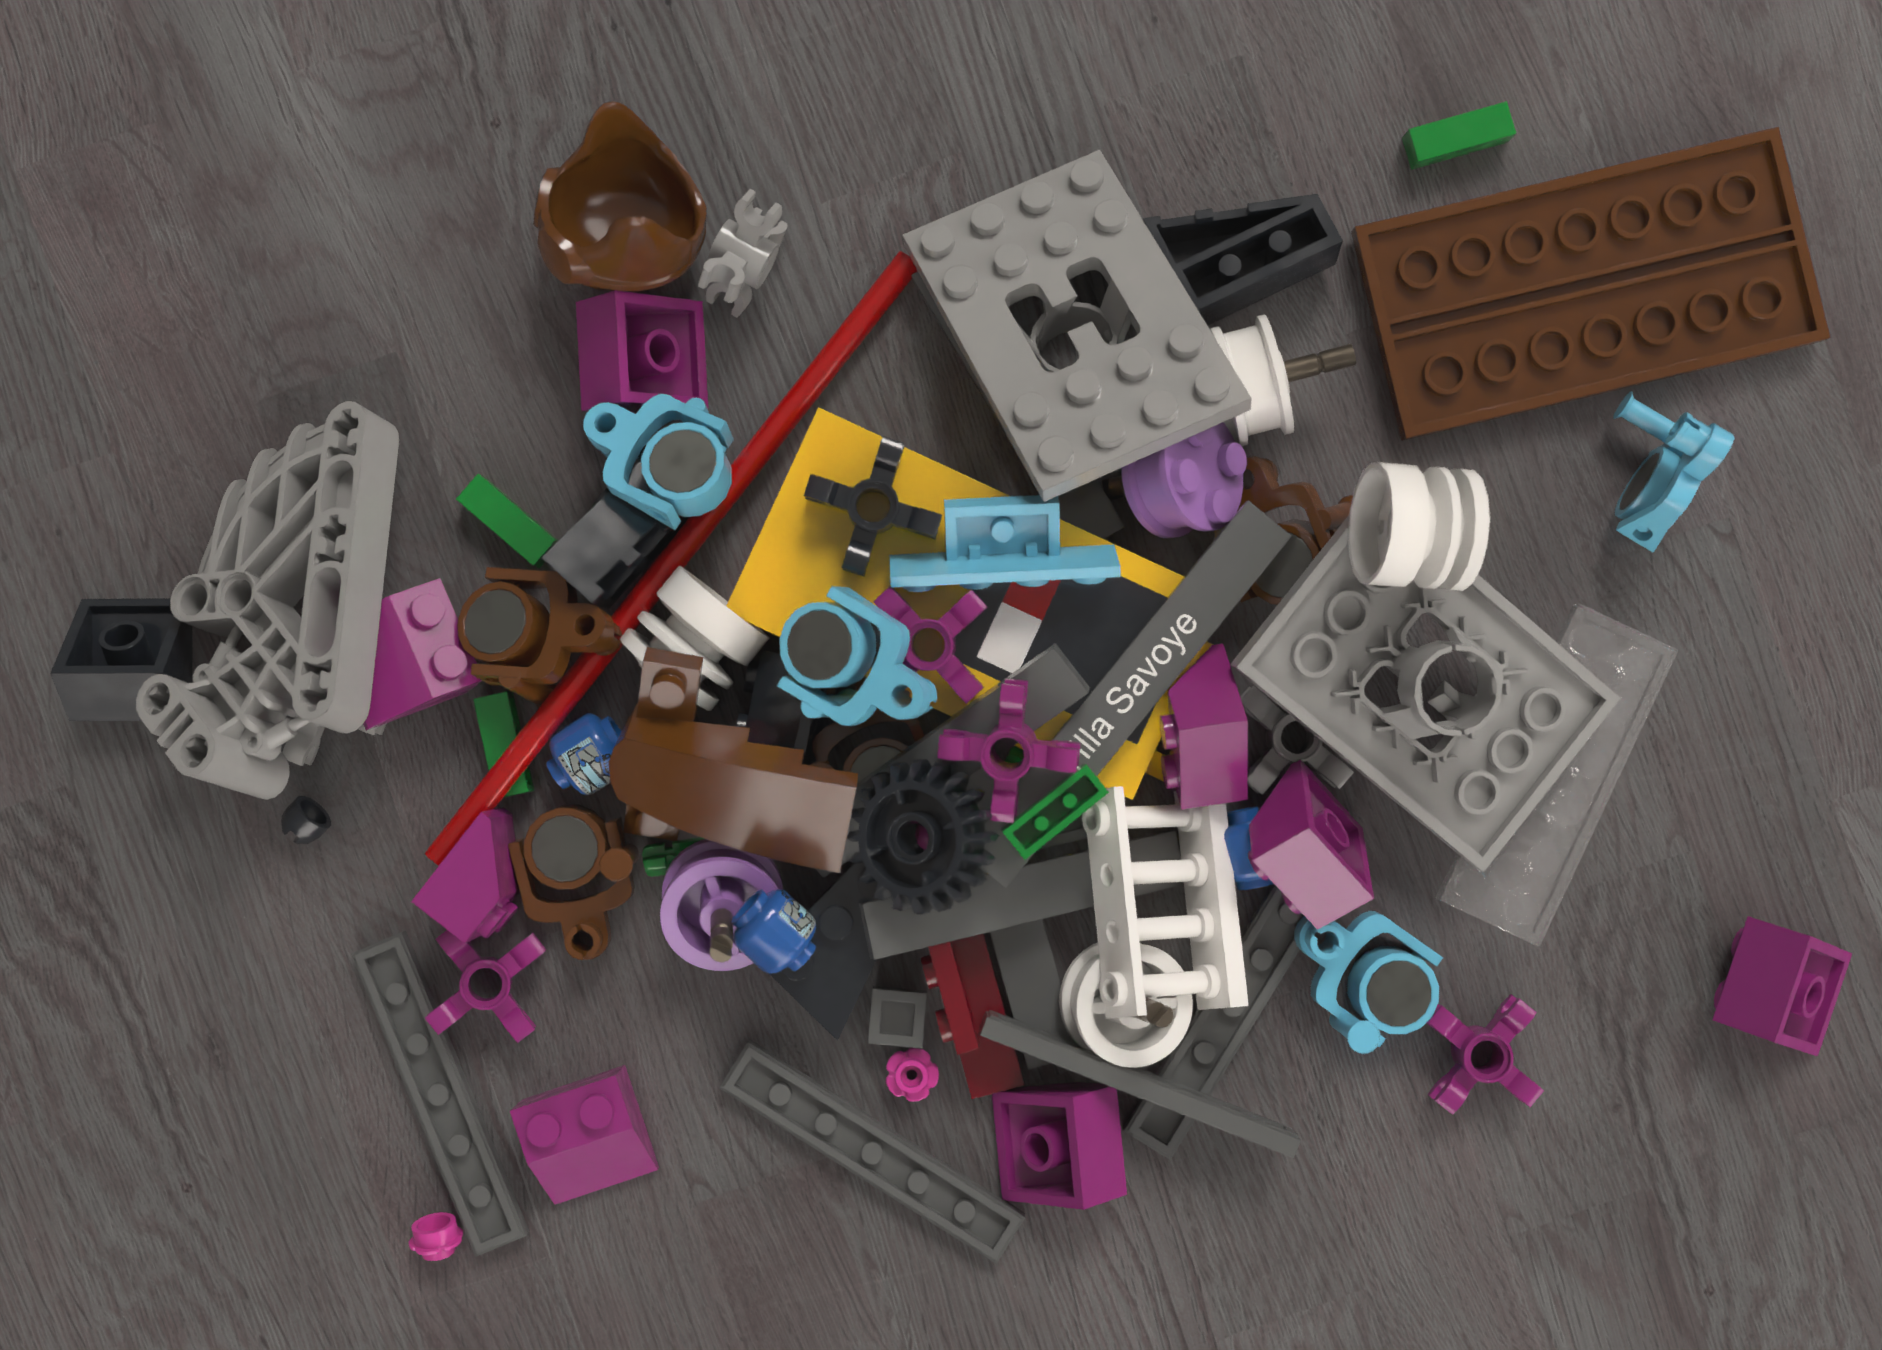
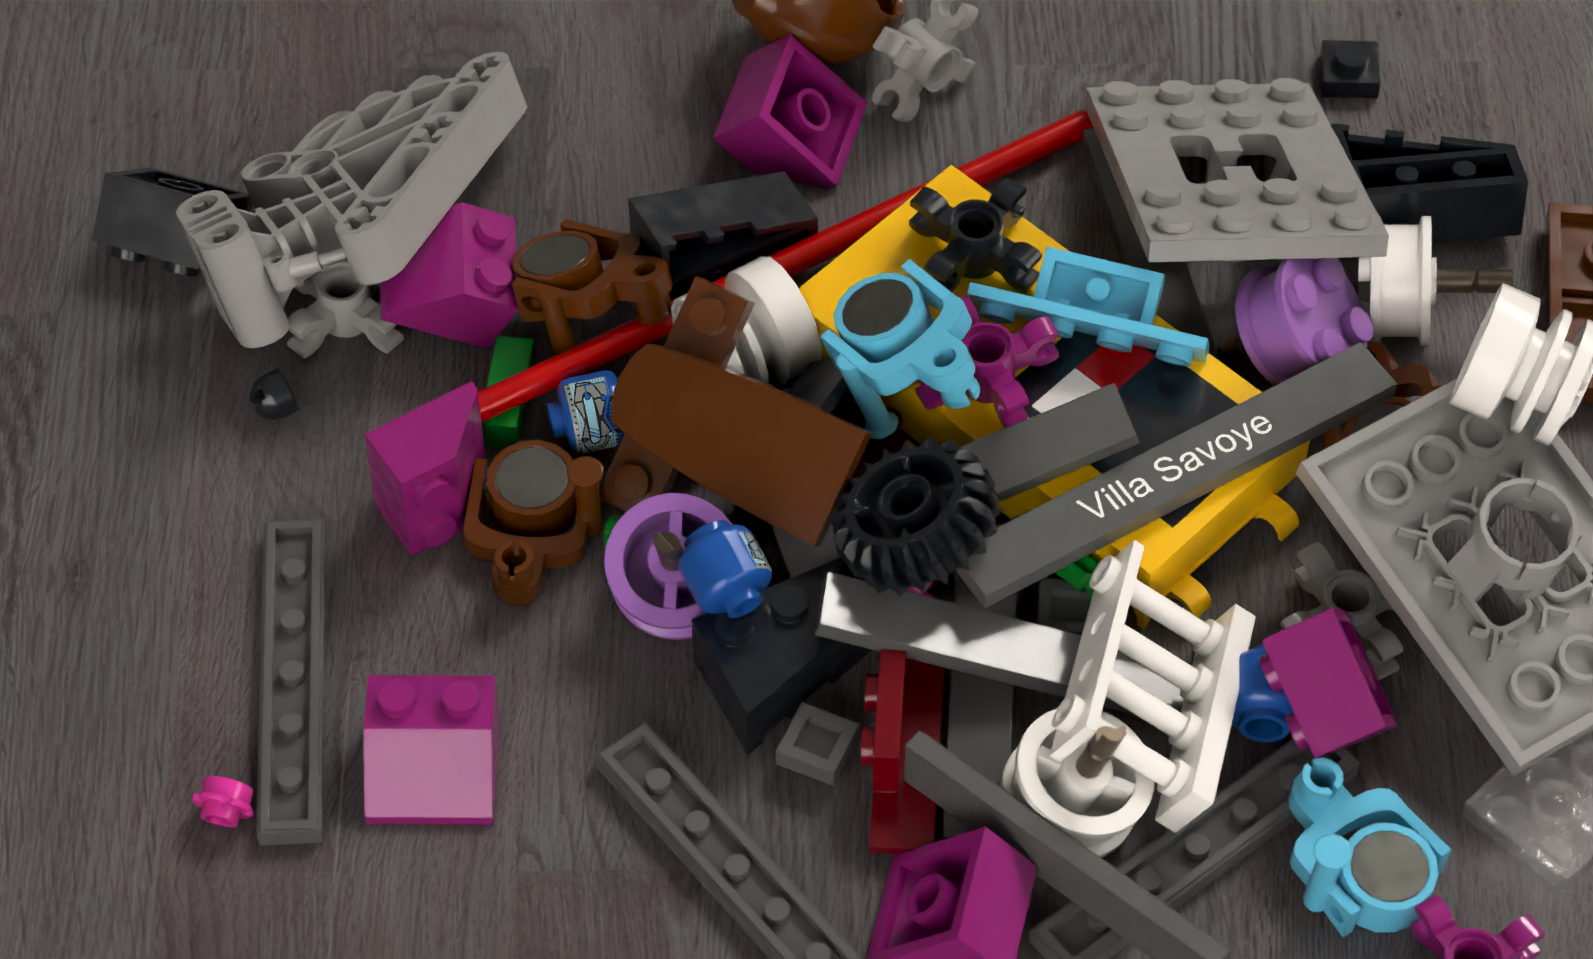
camera: 20 degrees right, 35 degrees down
magenta pin [425,930,546,1043] -> none
green piece [456,473,559,568] -> none
medium azure piece [583,394,734,530] -> none
dark pink plate [886,1047,939,1102] -> none
magenta pin [937,678,1081,823] -> none
green piece [1001,763,1109,860] -> none
magenta slope [1159,643,1248,810] -> none
none -> black plate [1320,40,1380,98]

